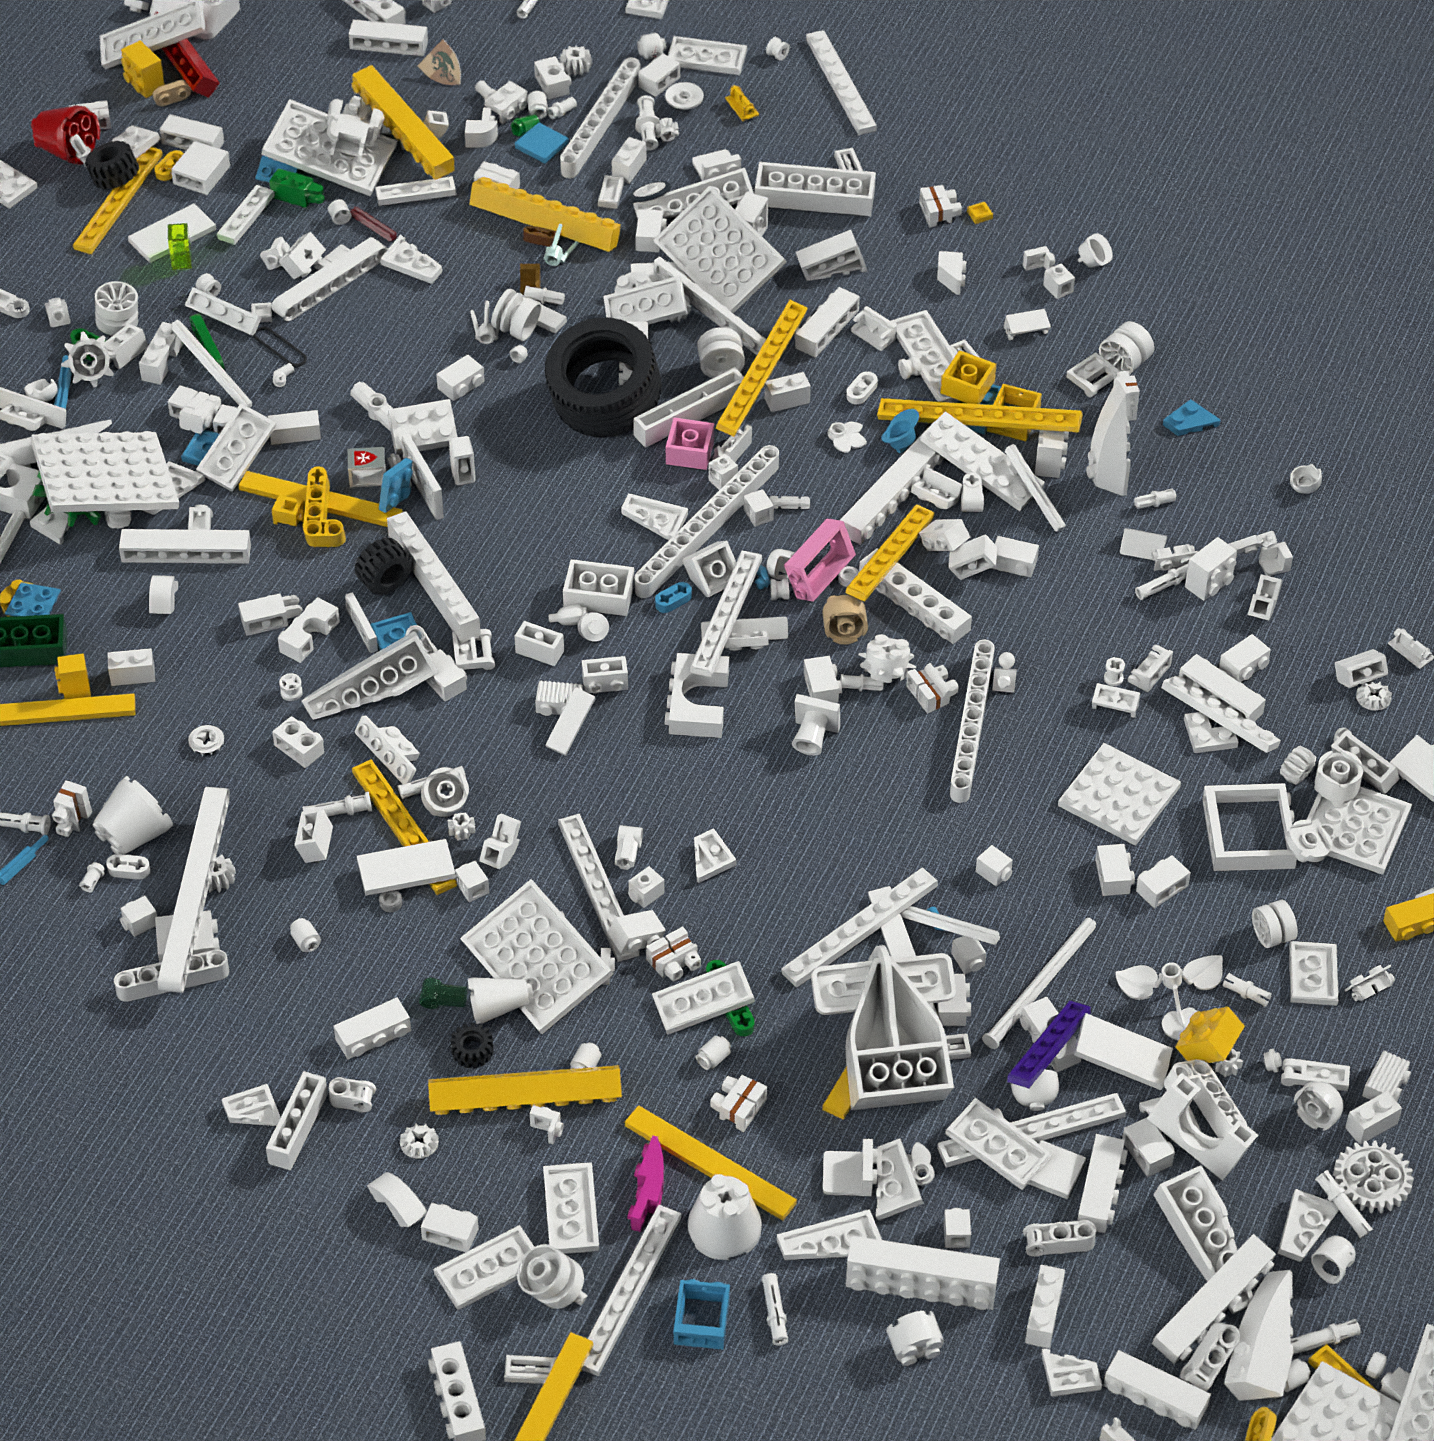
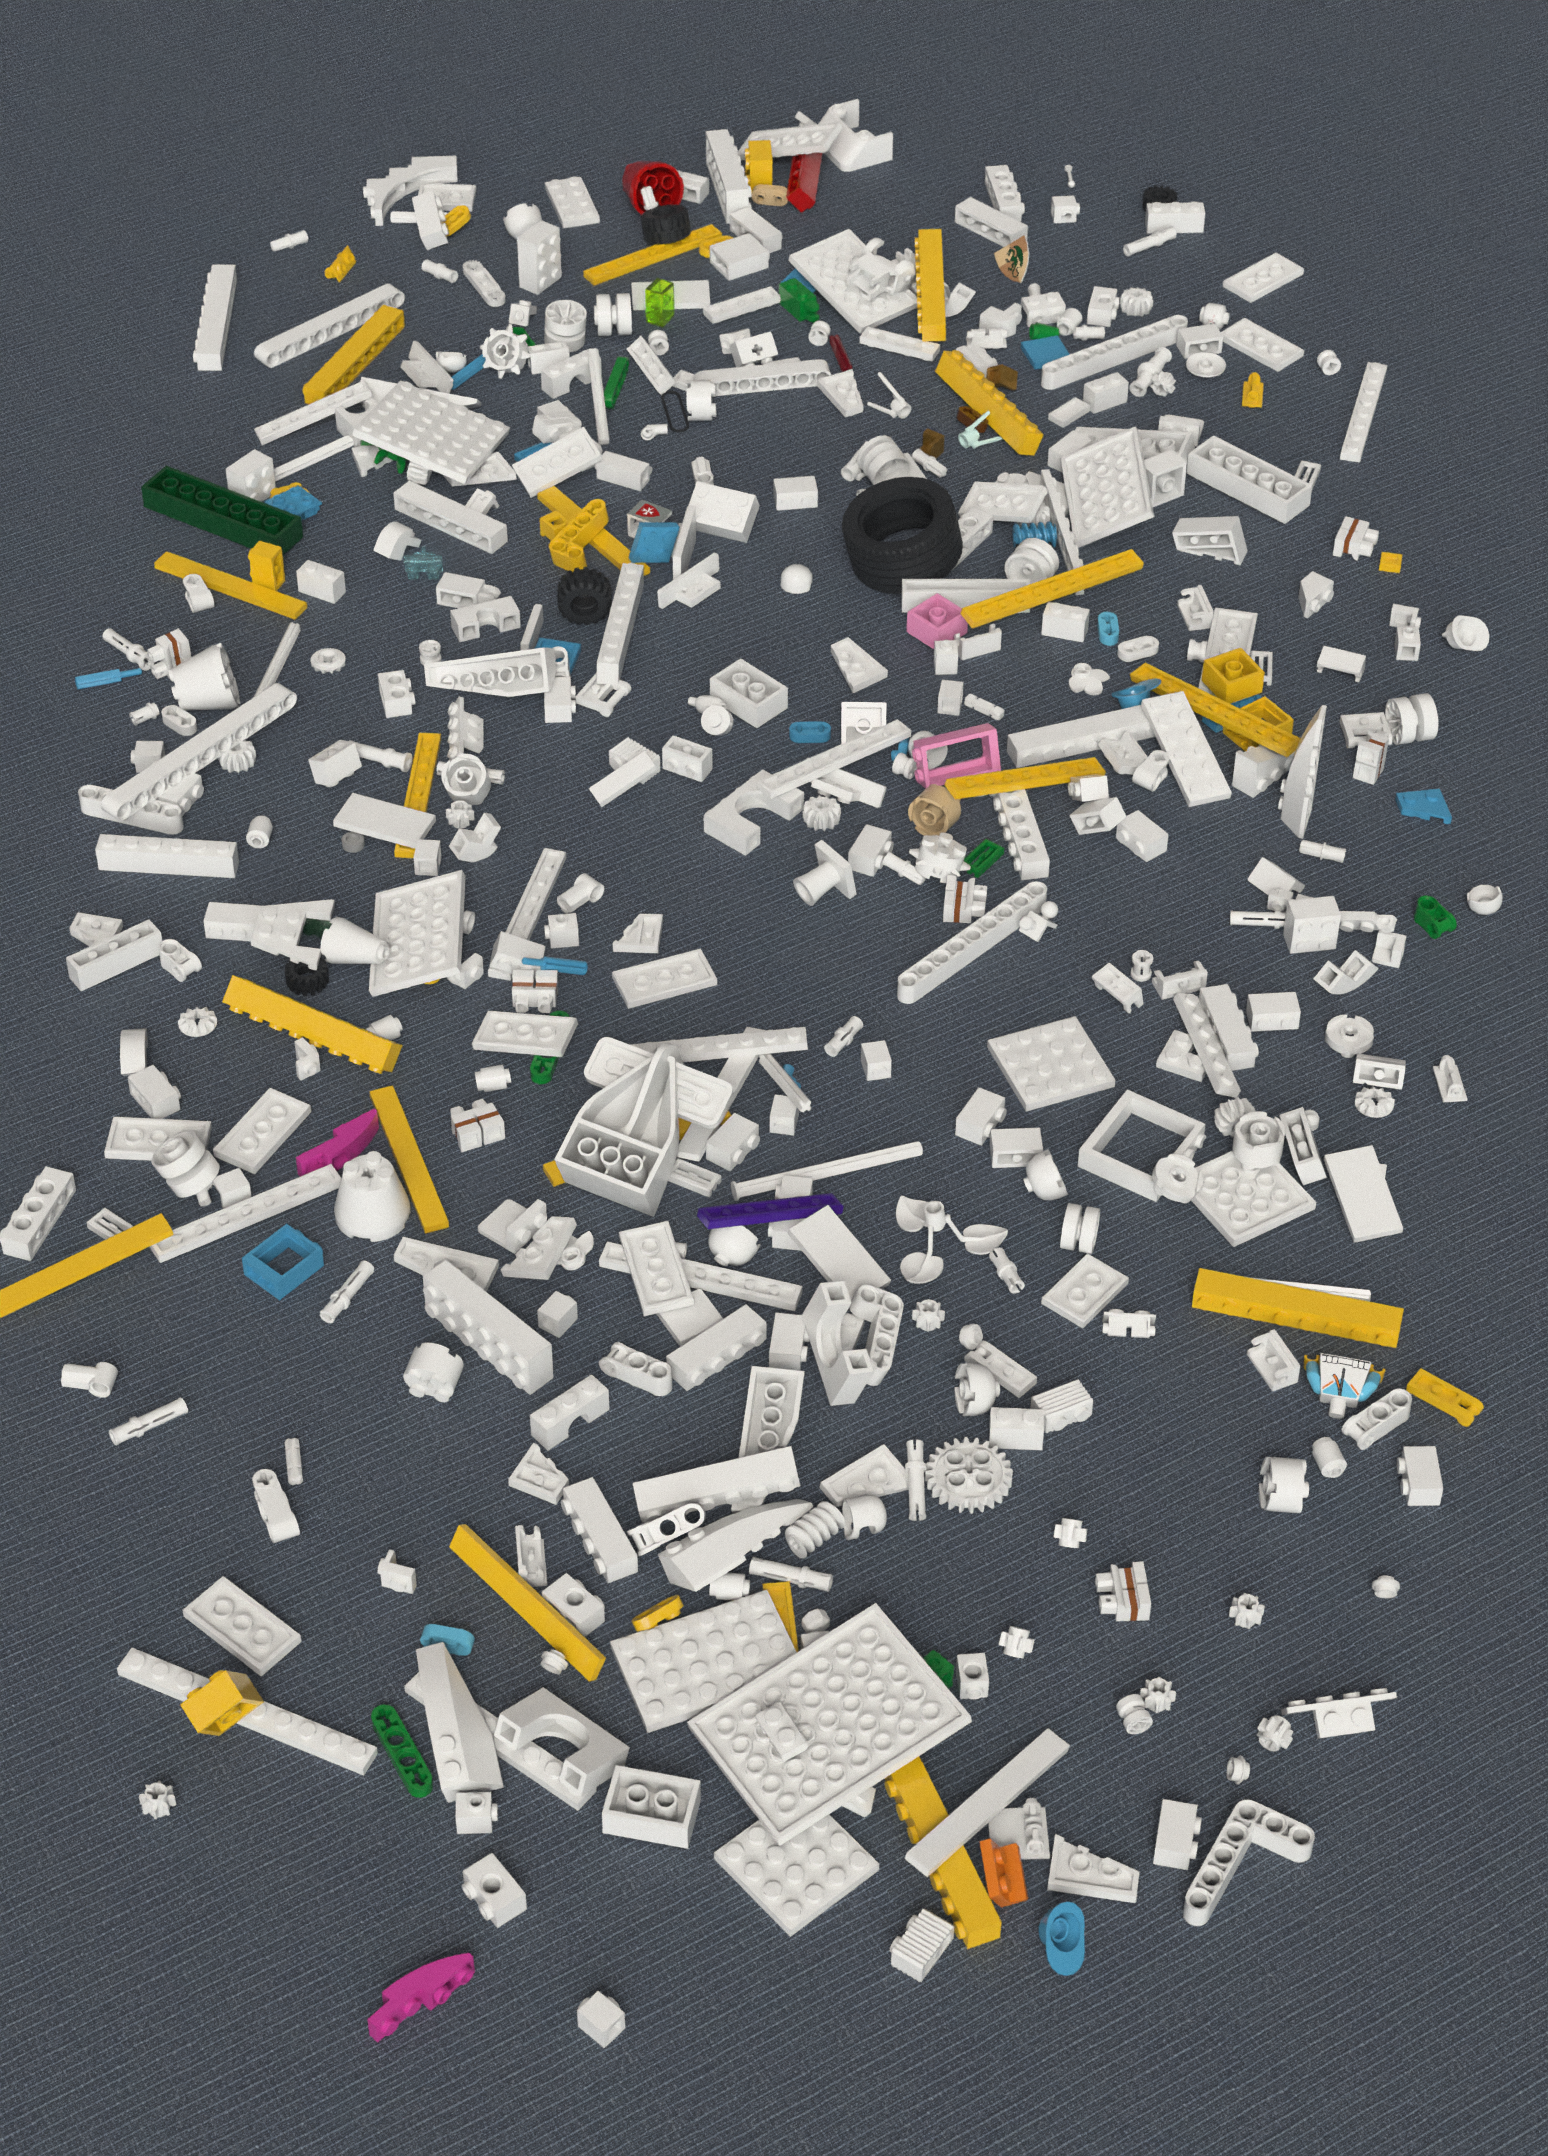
camera: 35 degrees right, 5 degrees down
white plate [112,126,161,158] -> none
white brick [449,436,476,485] -> none
white brick [515,621,564,666] -> none
wheel [630,181,671,202] -> none
white beam [634,445,779,598] -> none
white brick [794,287,860,358] -> none
white axle [1005,444,1066,532] -> none
yellow brick [1175,1007,1245,1063] -> none
none -> white brick [95,834,239,878]
none -> white piece [183,574,214,613]
none -> white panel [213,1168,251,1209]
none -> white wing [251,899,335,970]
none -> white axle [253,622,301,698]
none -> clear light blue hips [404,546,443,579]
none -> white brick [517,220,562,295]
none -> dark azure axle [522,956,588,975]
none -> white wheel [594,293,632,336]
none -> white tile [612,949,717,1009]
none -> white bracket [657,552,721,609]
none -> white brick [687,380,717,421]
none -> white brick [706,129,752,224]
none -> white hair [780,564,813,594]
none -> white piece [785,1501,846,1559]
none -> white gear [803,795,841,832]
none -> white pin [824,1016,863,1057]
none -> white plant [867,372,911,419]
none -> green tile [964,839,1004,878]
none -> white hinge [966,328,1007,349]
none -> pearl gold panel [986,364,1018,391]
none -> dark azure piece [1012,521,1057,548]
none -> white cylinder [1023,1149,1068,1201]
none -> medium azure beam [1097,612,1119,646]
none -> white plate [1325,1015,1374,1058]
none -> green piece [1414,895,1457,939]

